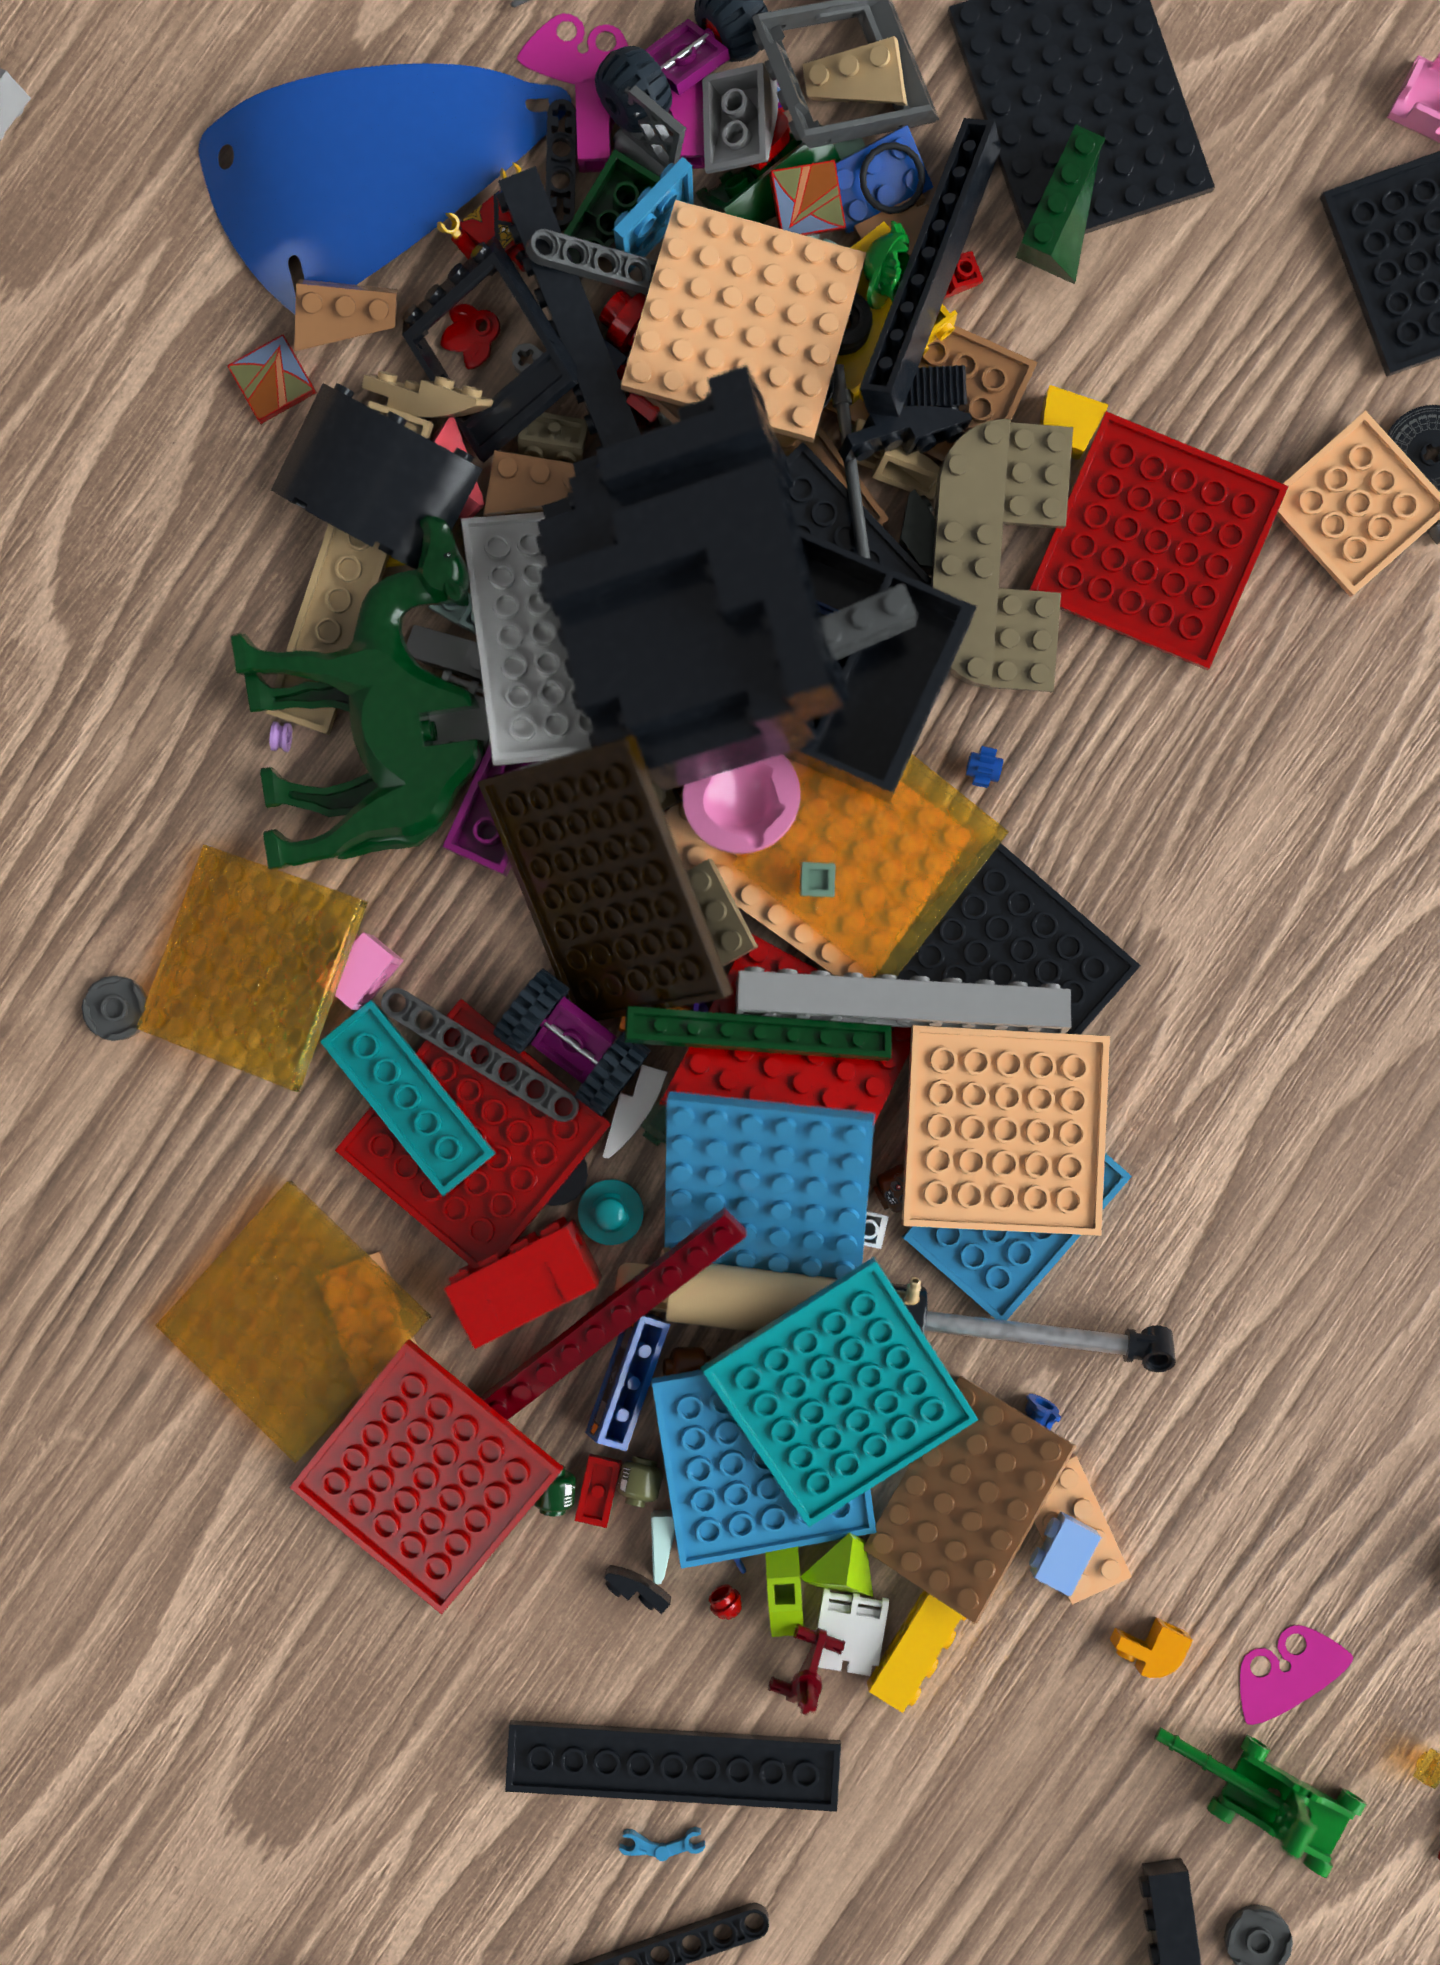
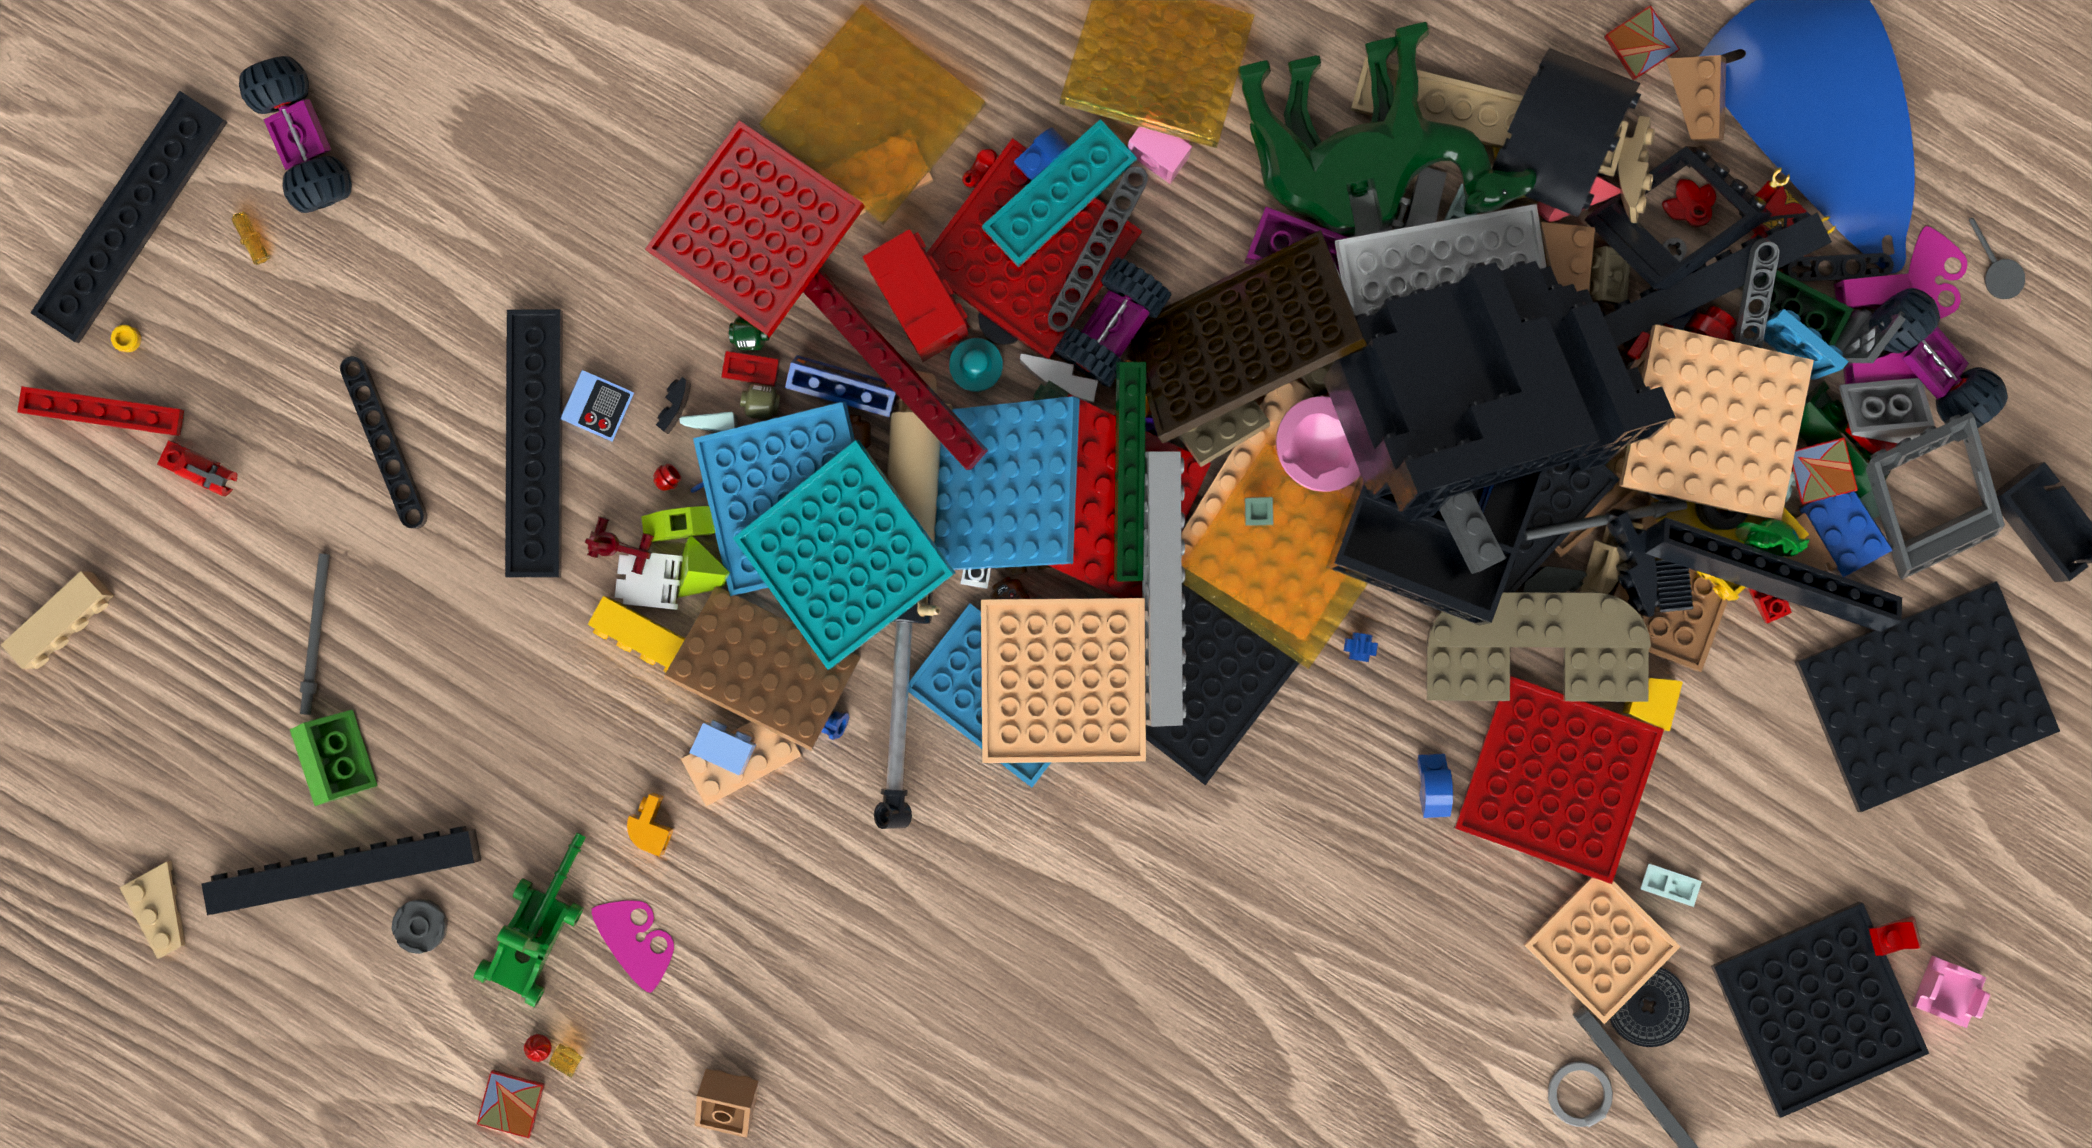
camera: 90 degrees right, 0 degrees up
lavender bush [269,721,292,752] -> none
dark azure piece [619,1827,705,1861] -> none
tan wing [802,36,907,106] -> none
black piece [859,142,925,214] -> none
dark green wedge [1015,125,1105,284] -> none
none -> red plate [524,1034,552,1062]
none -> slope [560,370,634,442]
none -> red piece [962,149,998,188]
none -> blue brick [1014,127,1070,181]
none -> blue brick [1417,754,1453,818]
none -> light aqua slope [1641,864,1702,907]
none -> red slope [1869,916,1922,956]

